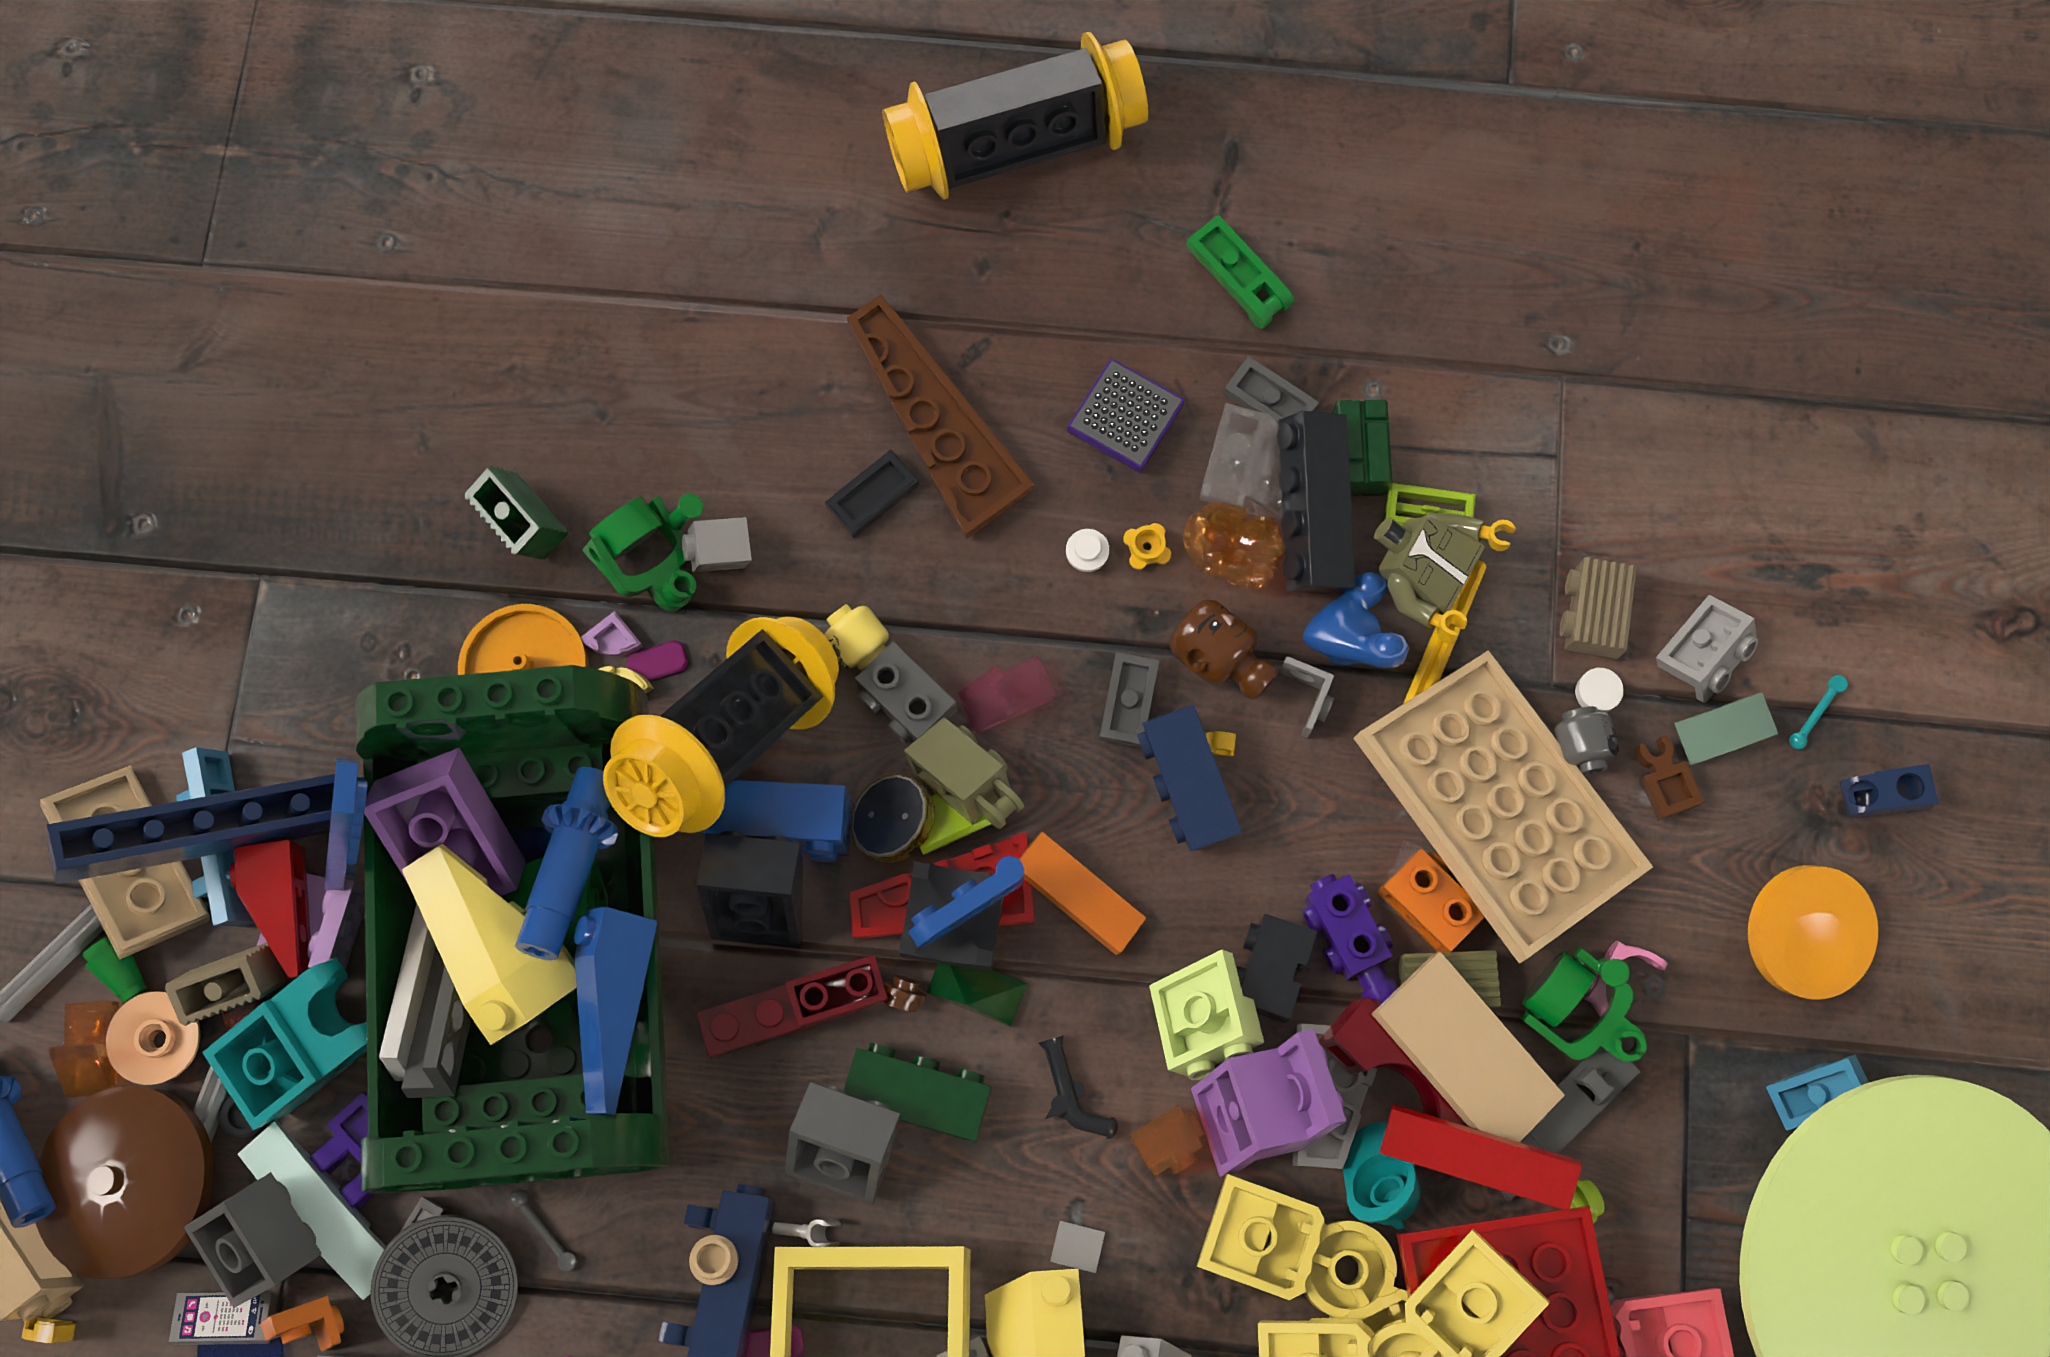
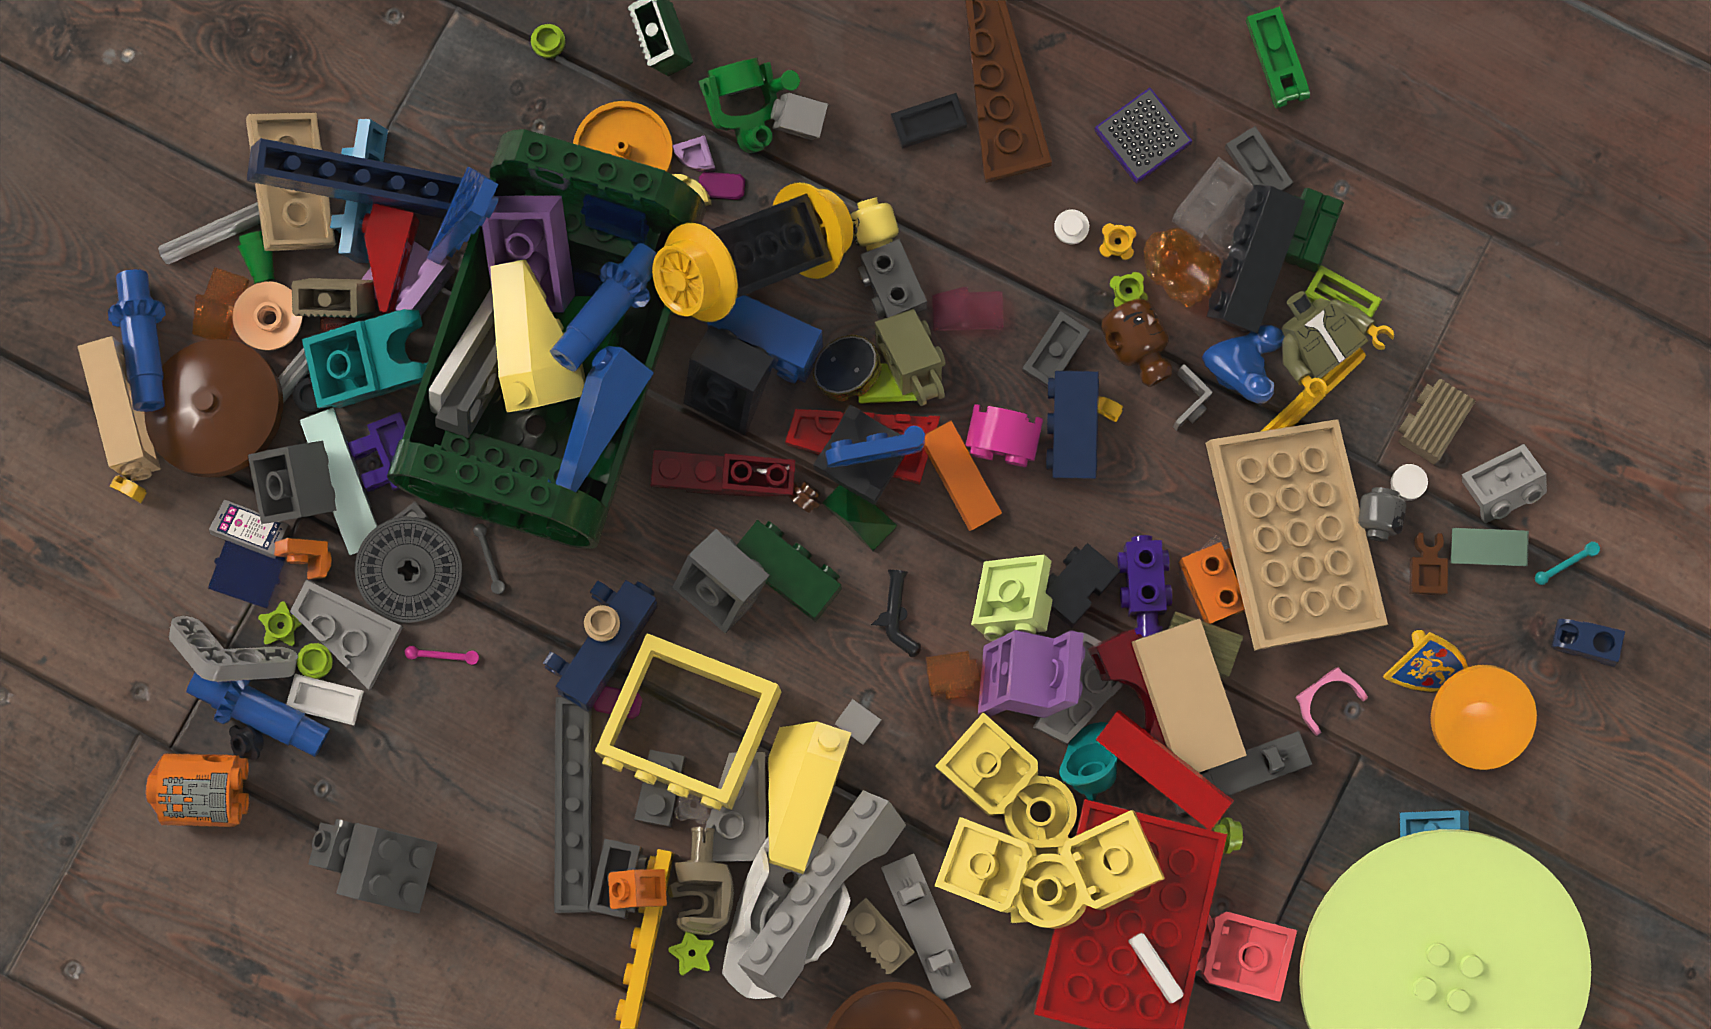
camera: 25 degrees right, 5 degrees up
white hand [772,1219,841,1247] -> none
green piece [1520,946,1647,1062] -> none
none -> lime plate [531,24,565,59]
none -> clear blue piece [581,194,650,245]
none -> dark pink brick [965,404,1043,468]
none -> lime plate [1110,272,1148,307]
none -> shield [1383,630,1468,692]

